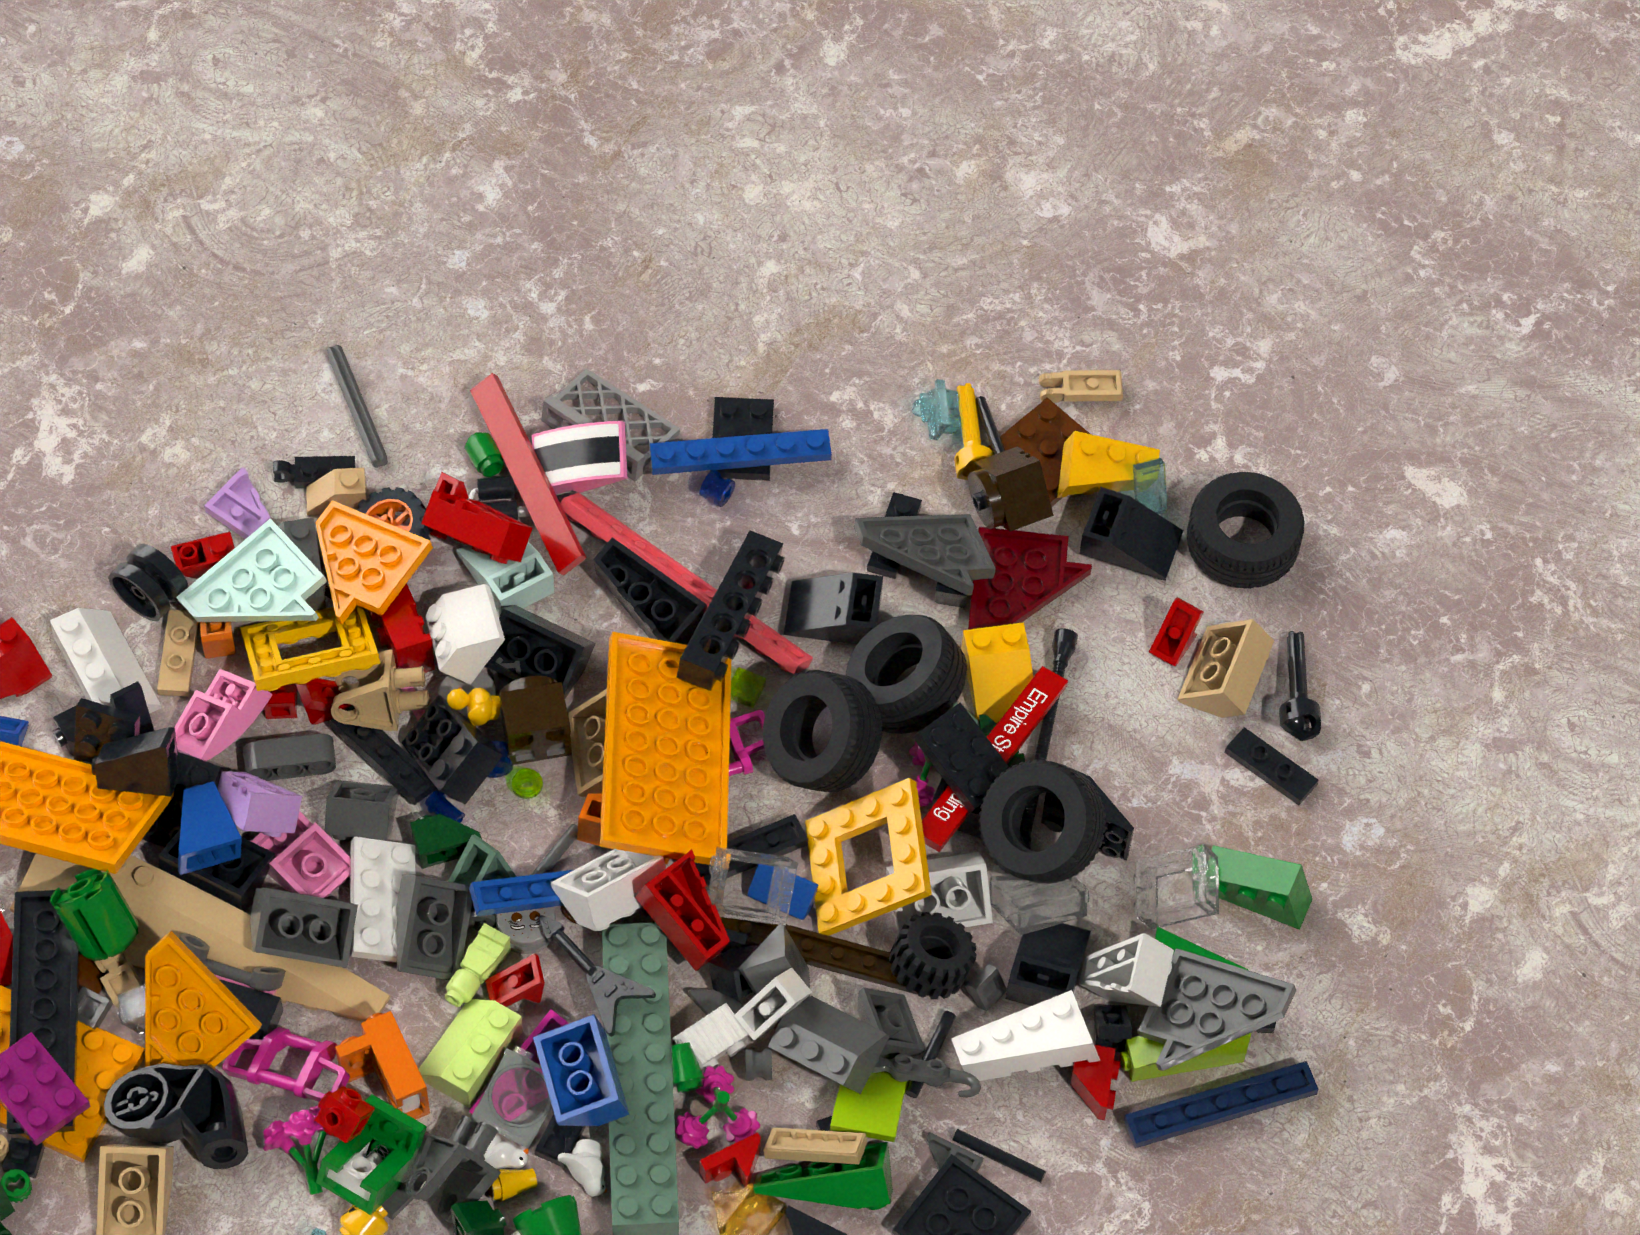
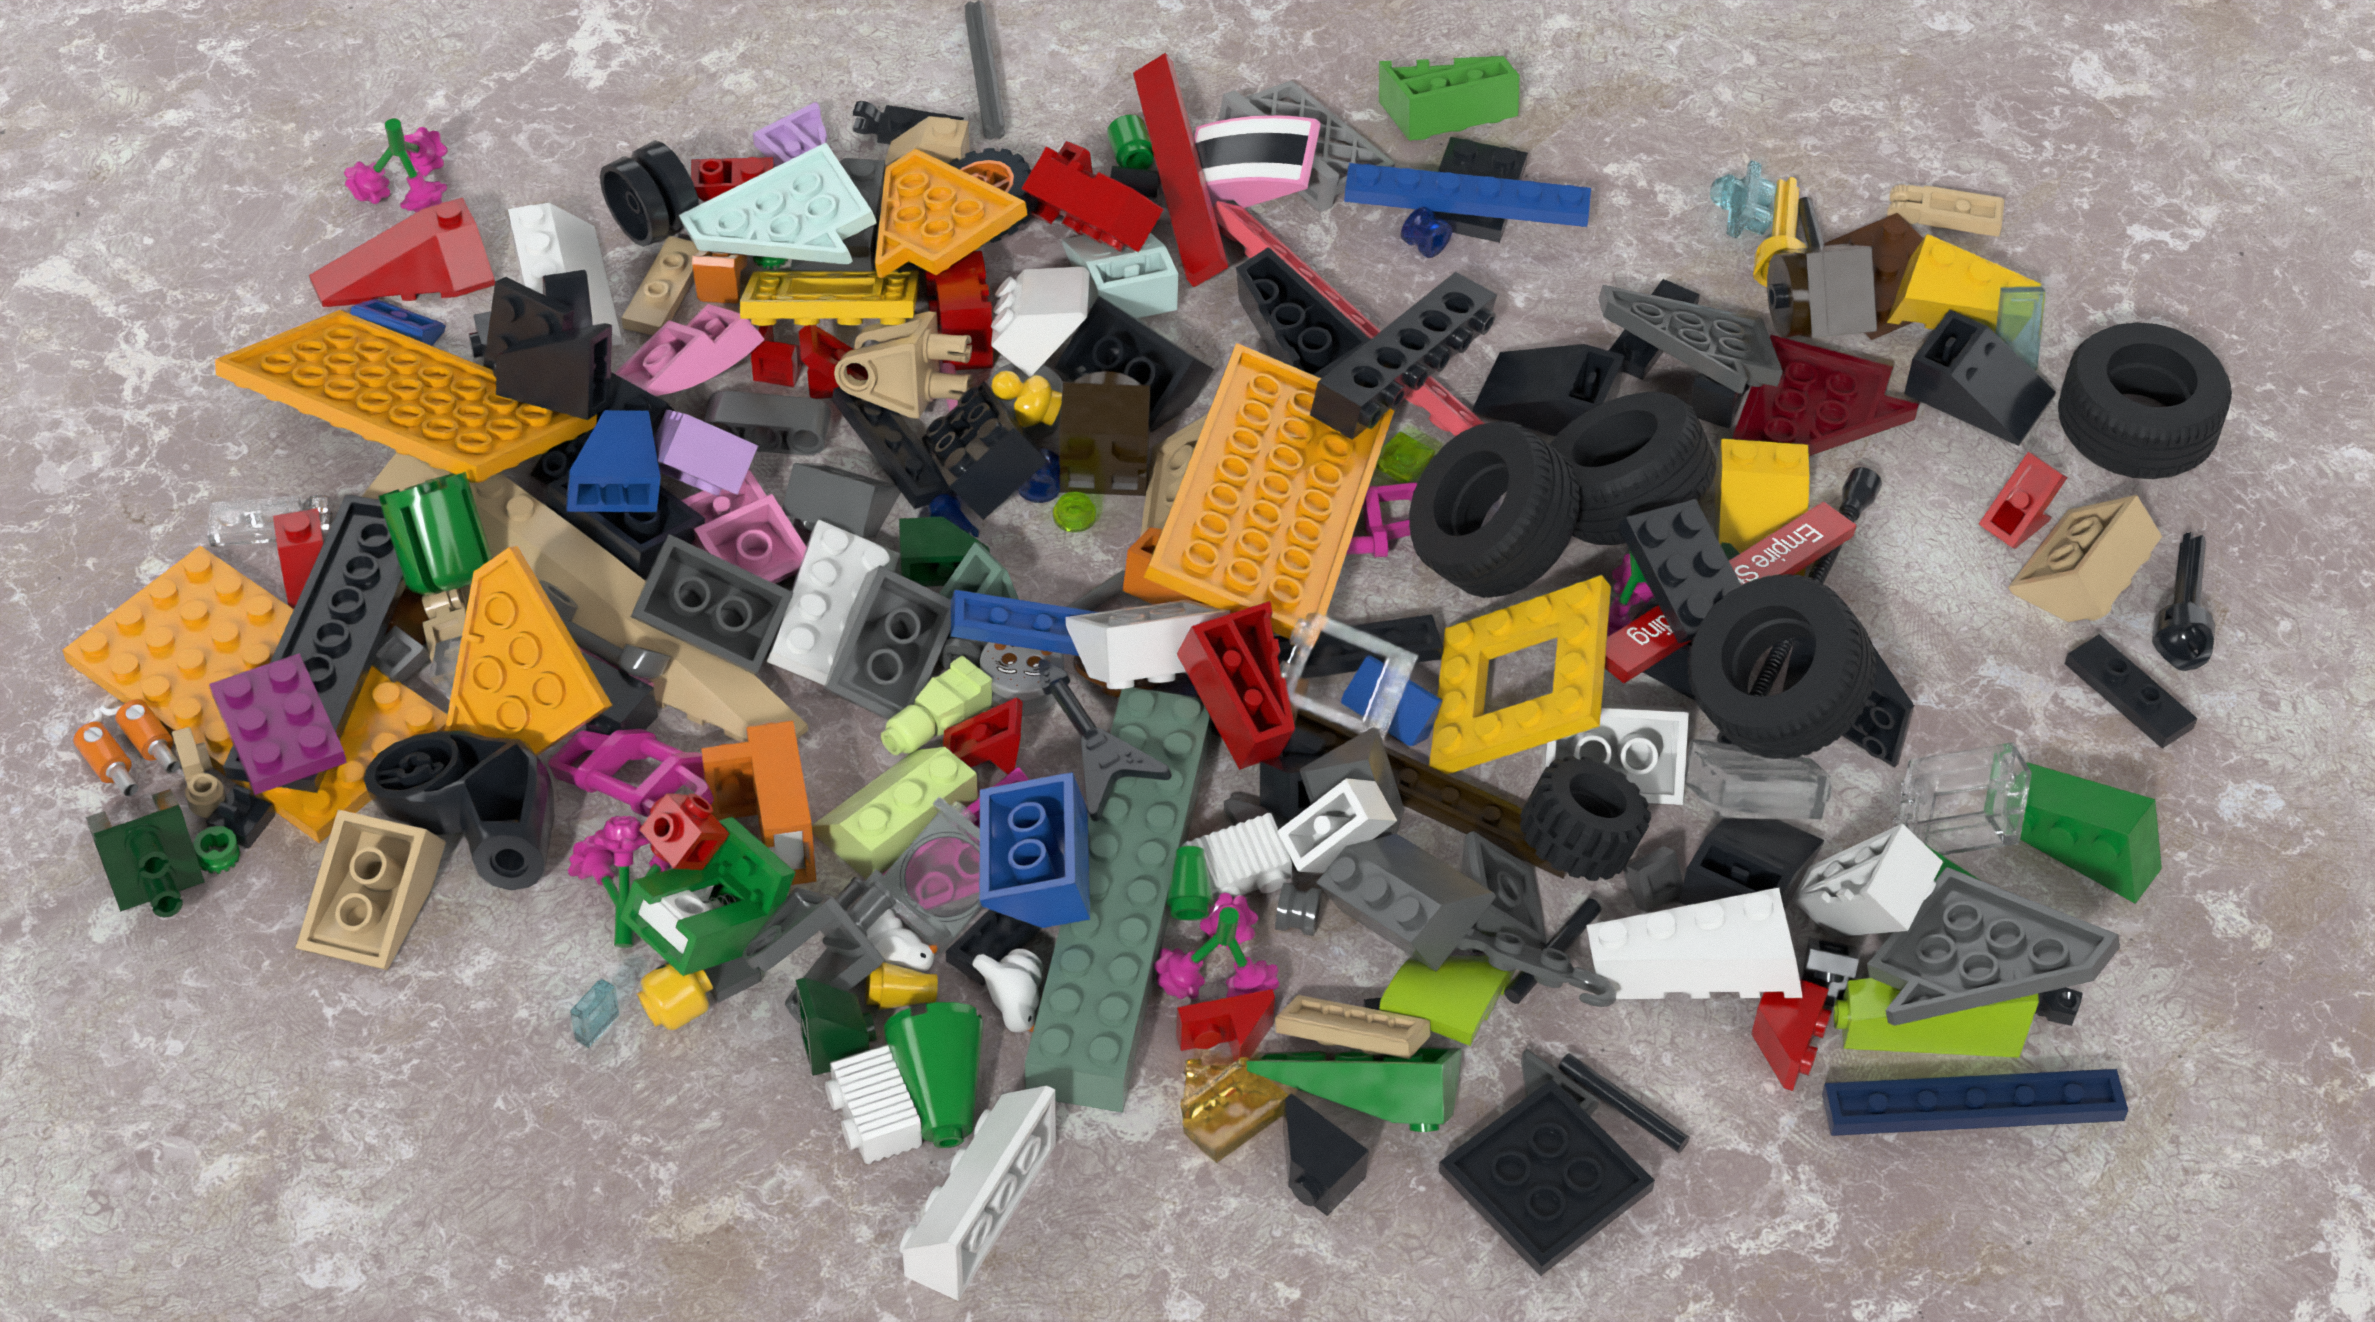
camera: 15 degrees right, 10 degrees down
none -> bright green wedge [1379,56,1520,141]

